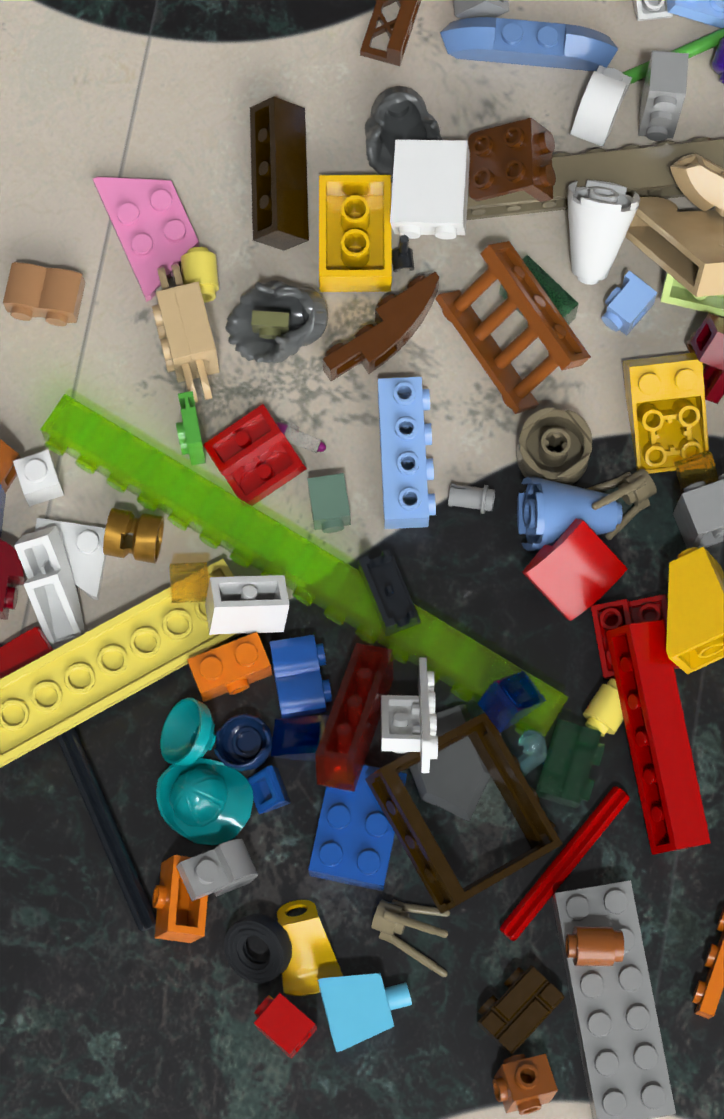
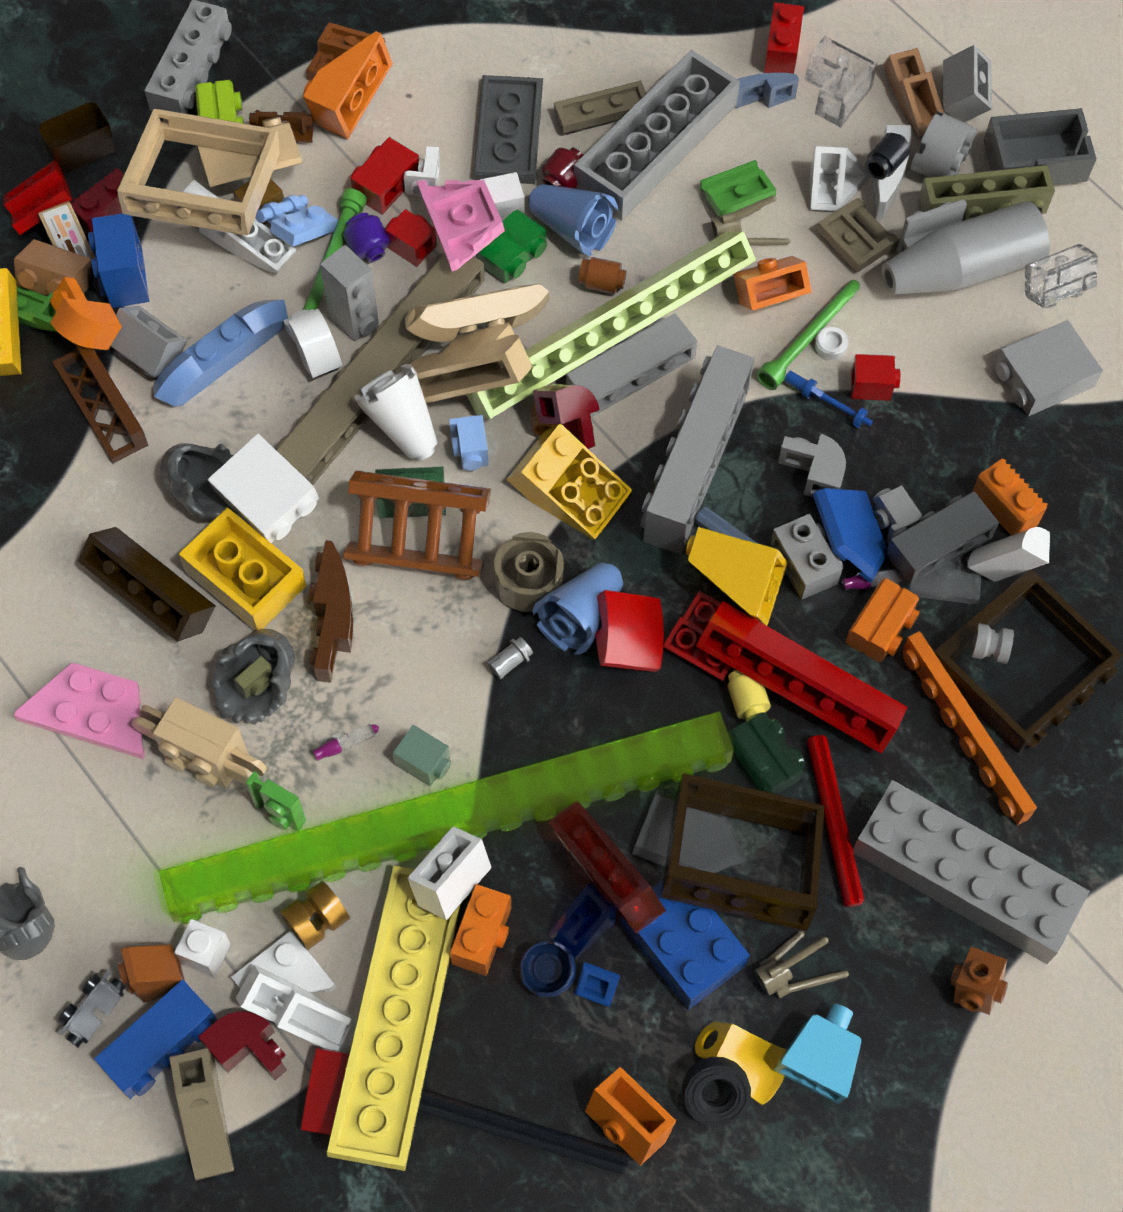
camera: 50 degrees left, 10 degrees down
medium nougat brick [3,262,85,326] -> none
teal hat [156,758,253,845] -> none
teal piece [160,698,216,766] -> none
clear yellow tile [169,562,209,603] -> none
light grey brick [176,839,258,901] -> none
light yellow brick [181,247,219,303] -> none
red slope [203,404,307,510] -> none
red brick [254,993,317,1059] -> none
blue brick [270,635,332,719] -> none
black hinge [358,549,421,637] -> none
light blue brick [378,377,436,529] -> none
white bracket [381,657,438,773] -> none
black hand [392,235,414,272] -> none
reddish brown bracket [468,118,556,202] -> none
dark brown brick [477,965,565,1056] -> none
clear blue slope [478,671,547,733] -> none
clear light blue arm [517,730,548,777] -> none
dark orange brick [565,926,624,966] -> none
dark tan plant [586,469,657,540] -> none
clear yellow tile [674,450,719,493] -> none

